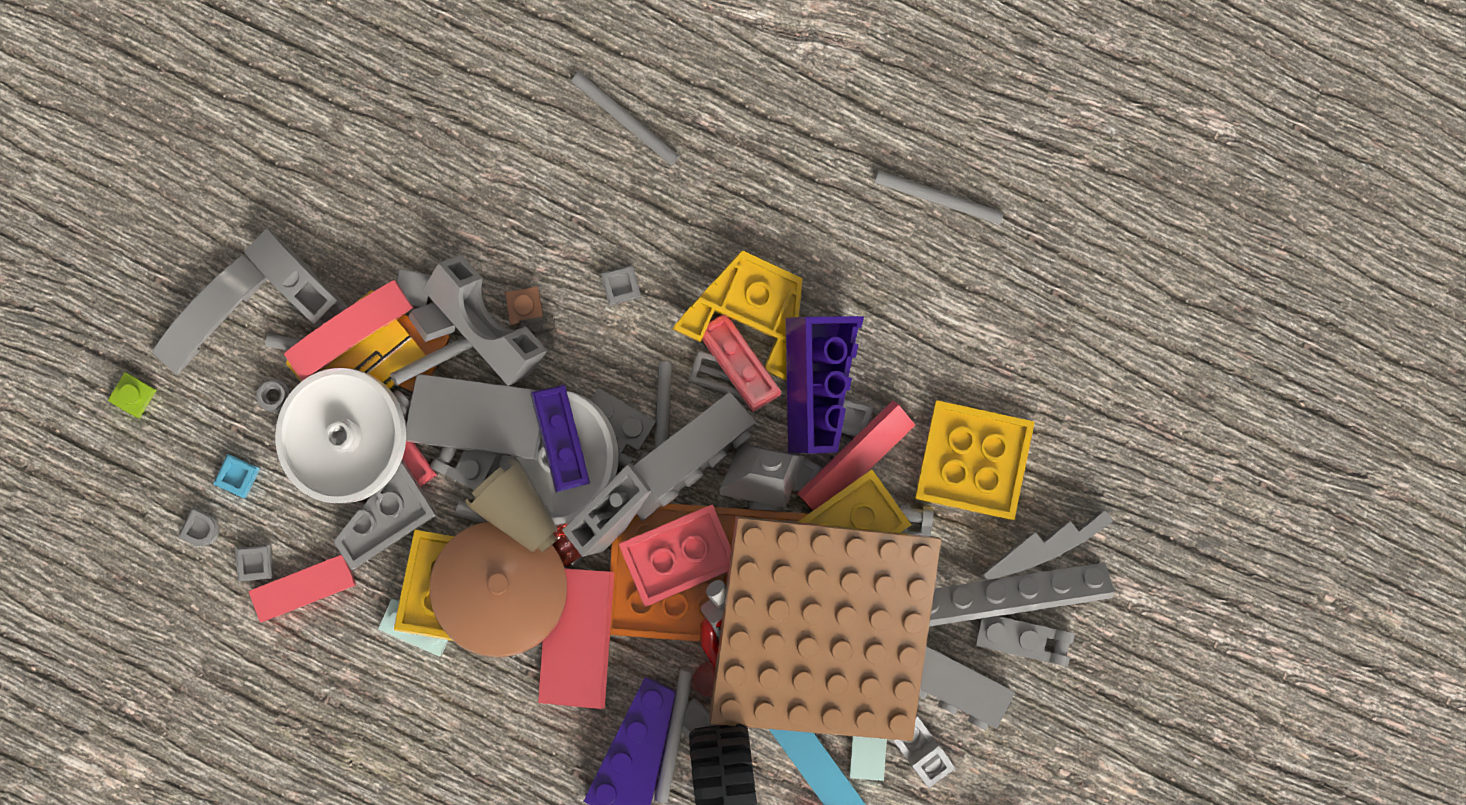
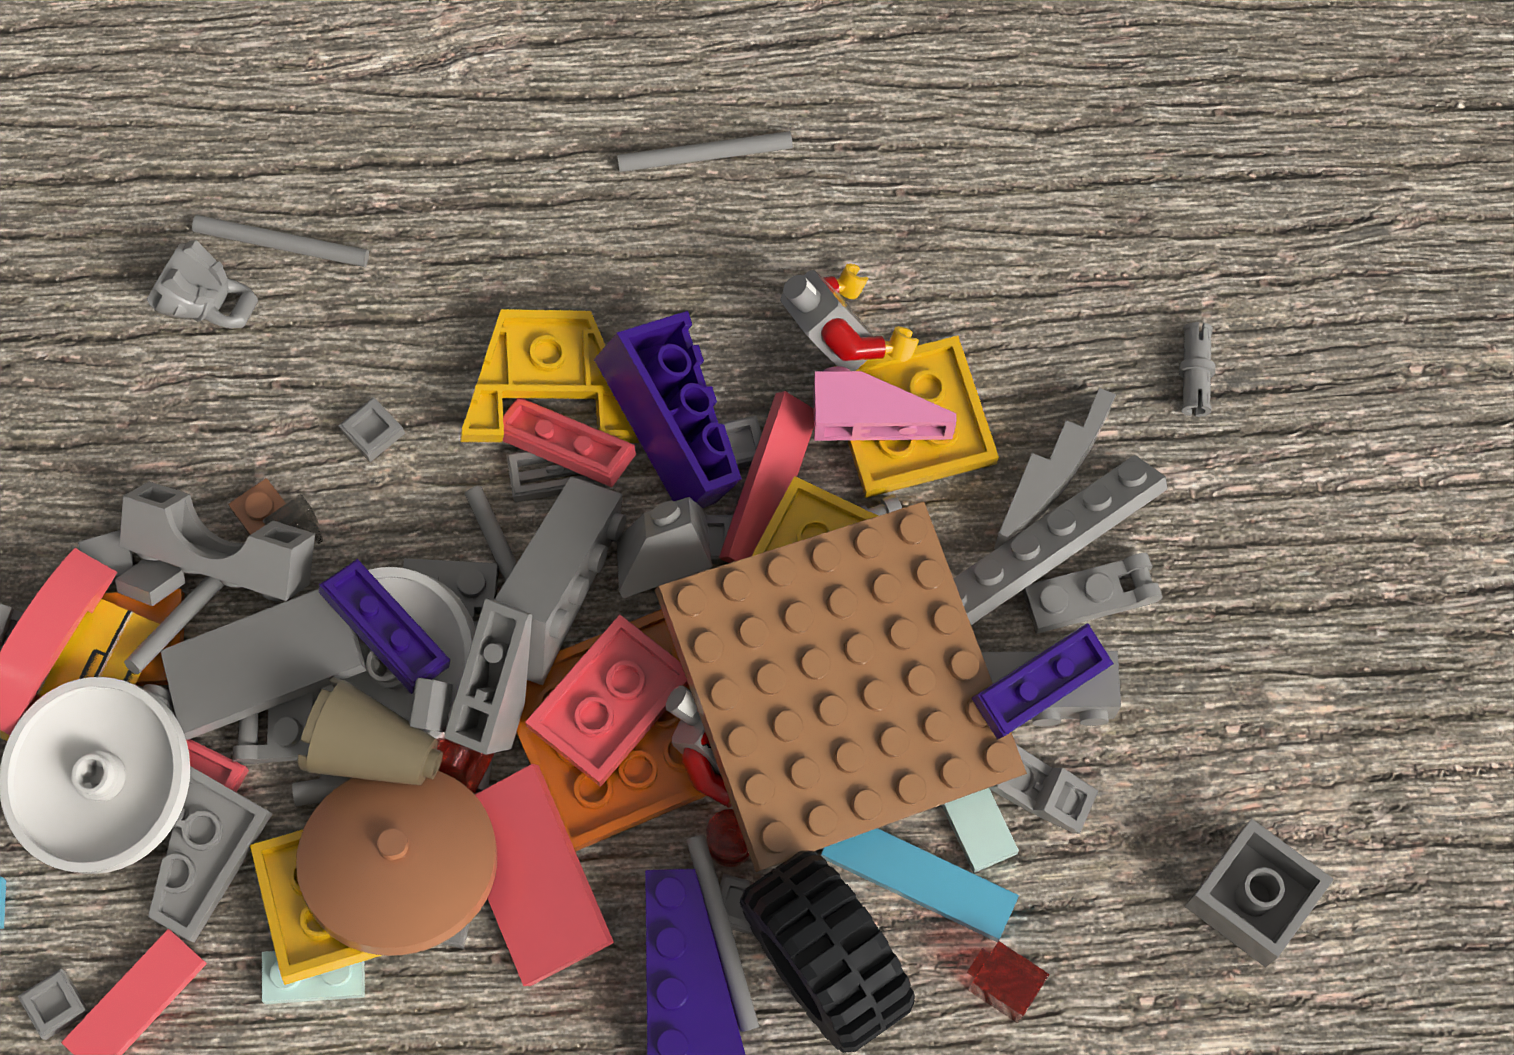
camera: 30 degrees left, 15 degrees down
none -> light grey piece [147,240,258,329]
none -> light grey tile [409,678,453,733]
none -> torso [780,263,919,371]
none -> bright pink slope [813,366,956,441]
none -> dark purple tile [971,623,1114,740]
none -> light grey pin [1179,322,1216,417]

